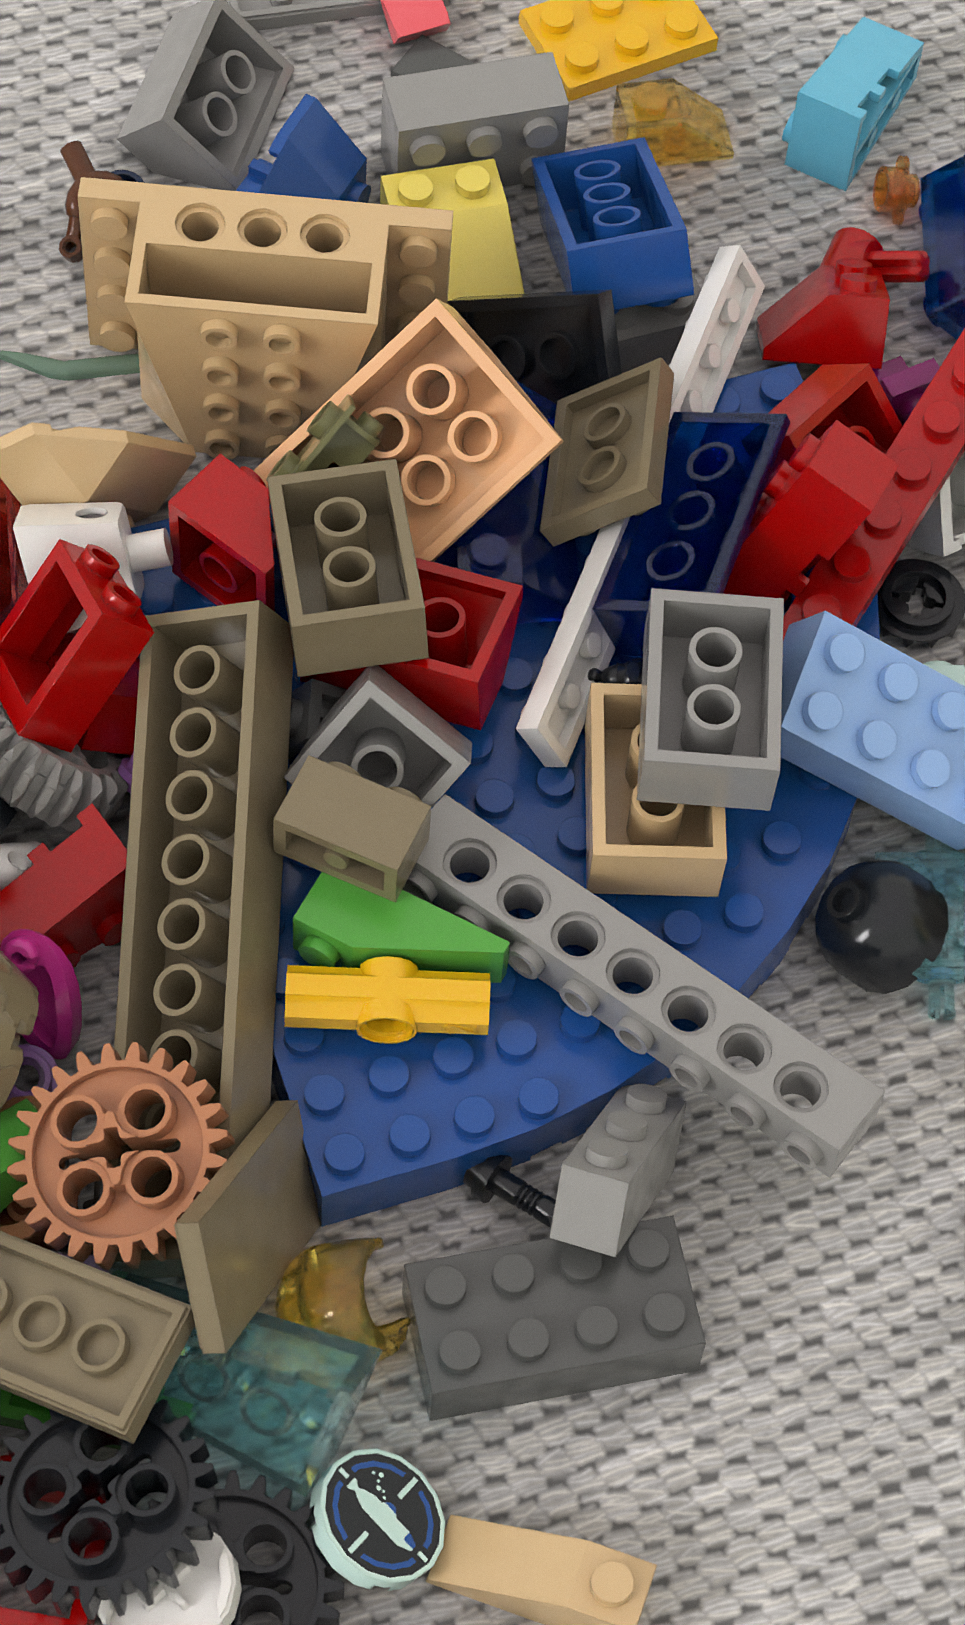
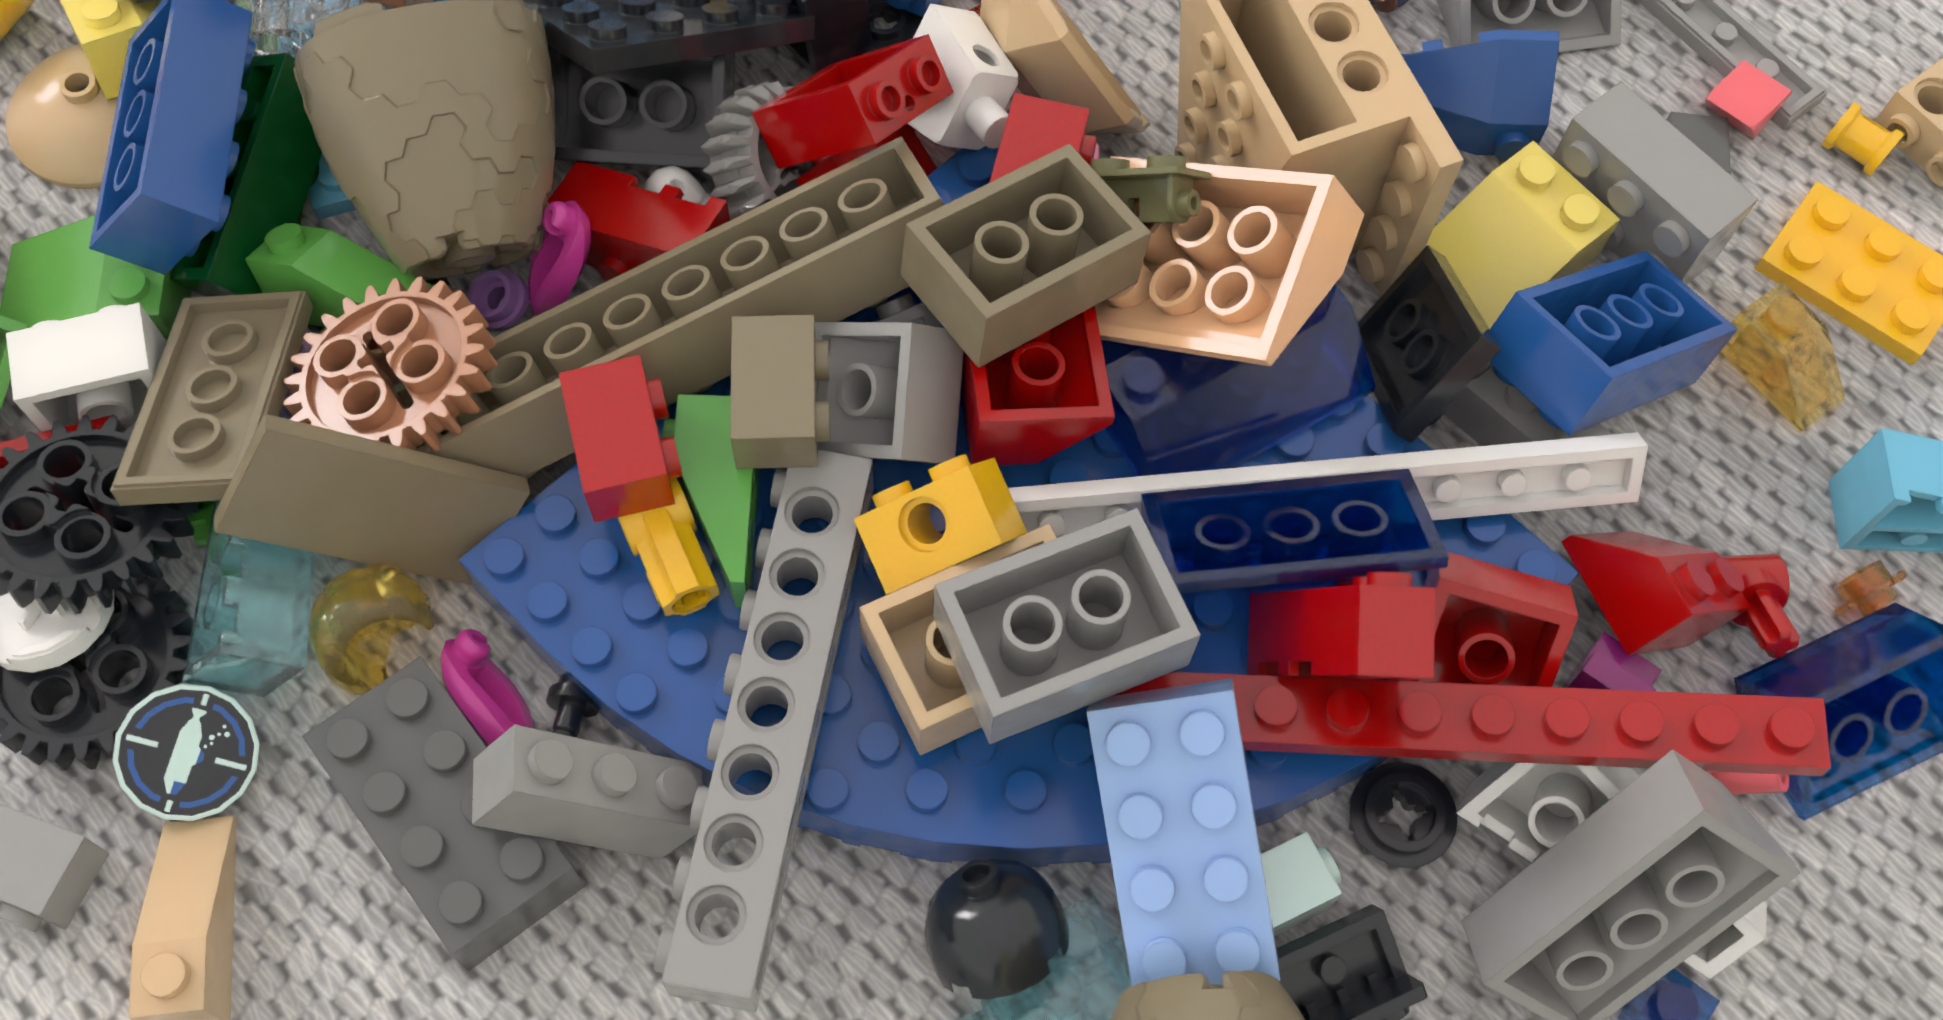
camera: 65 degrees right, 5 degrees up
dark tan plate [540,357,674,547] -> none
none -> dark pink arm [440,629,534,746]
none -> brick [559,355,683,523]
none -> yellow brick [853,454,1027,595]

